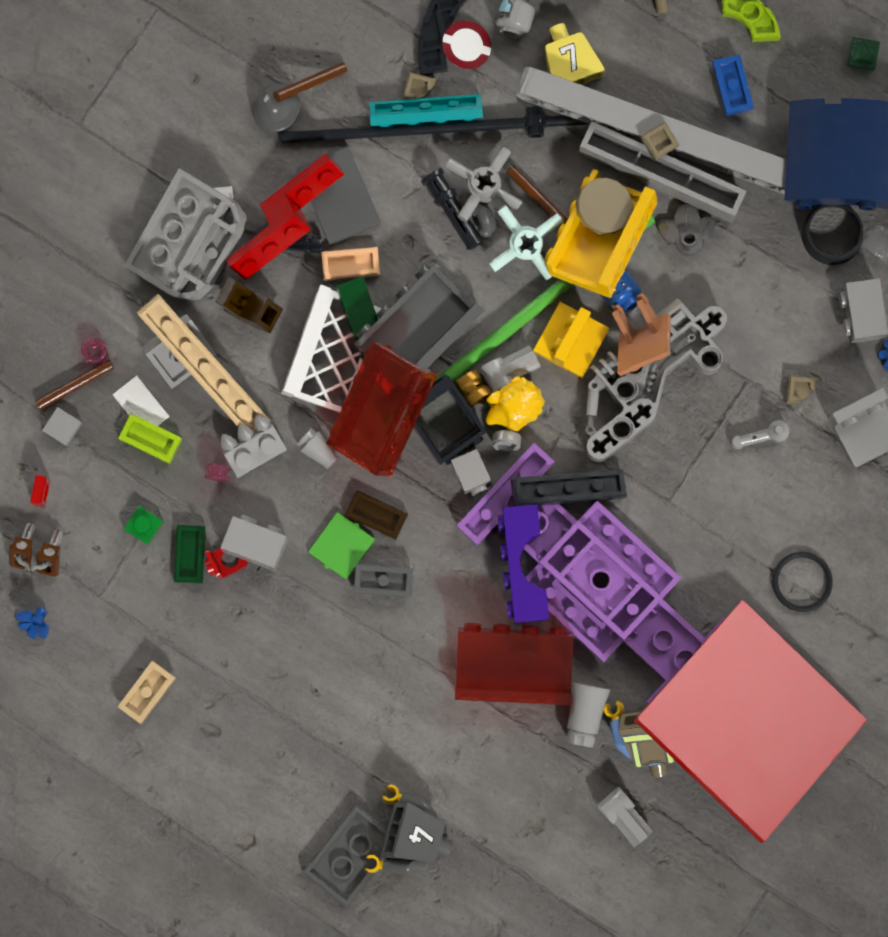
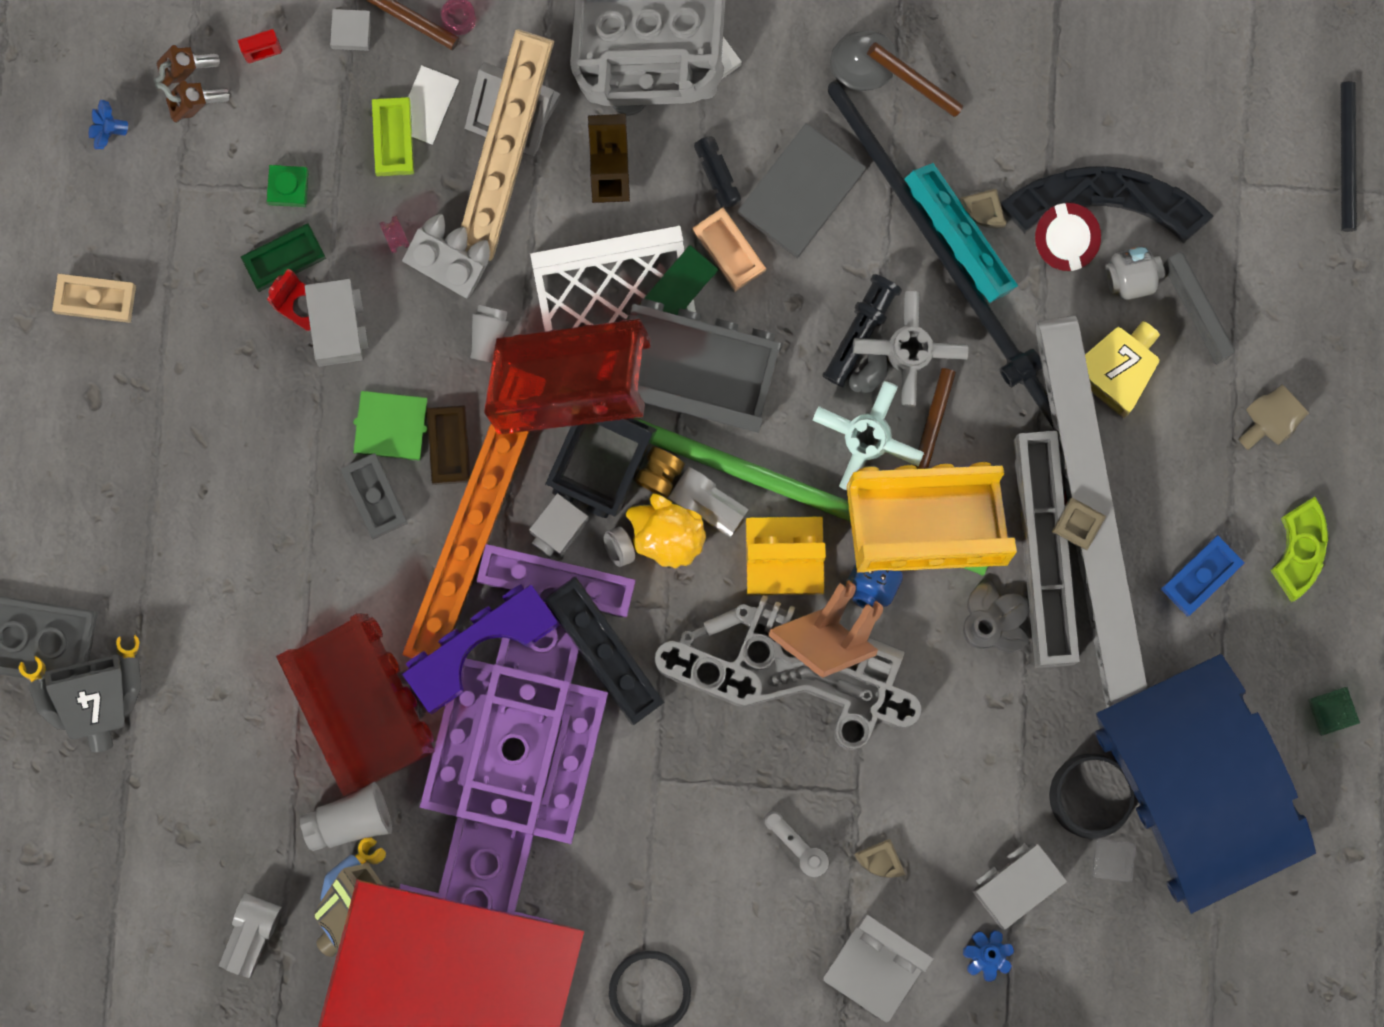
camera: 55 degrees right, 0 degrees up
red bracket [226,153,345,280] -> none
dark tan tile [576,178,633,235] -> none
none -> orange plate [402,368,548,659]

